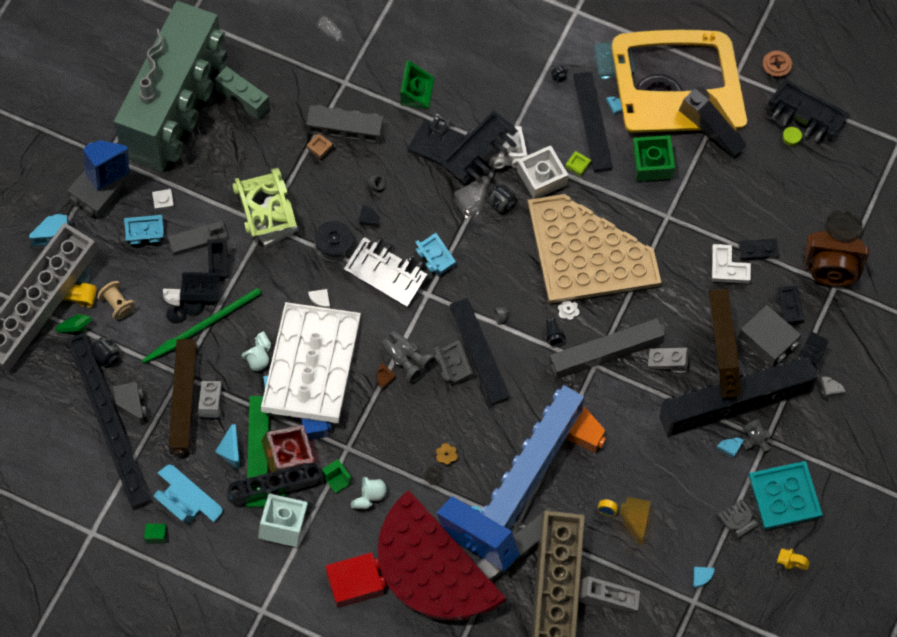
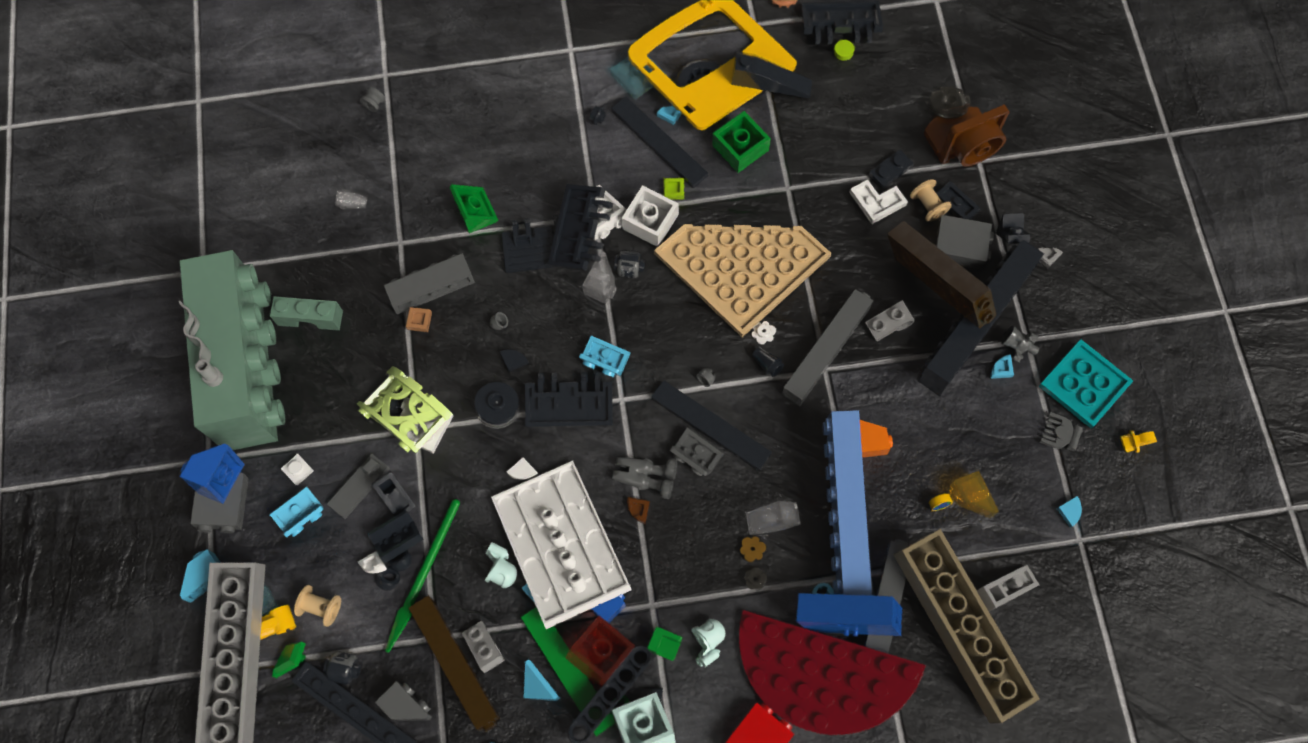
camera: 30 degrees left, 5 degrees up
none -> clear slope [746,501,801,535]
none -> tan hose [910,179,951,222]

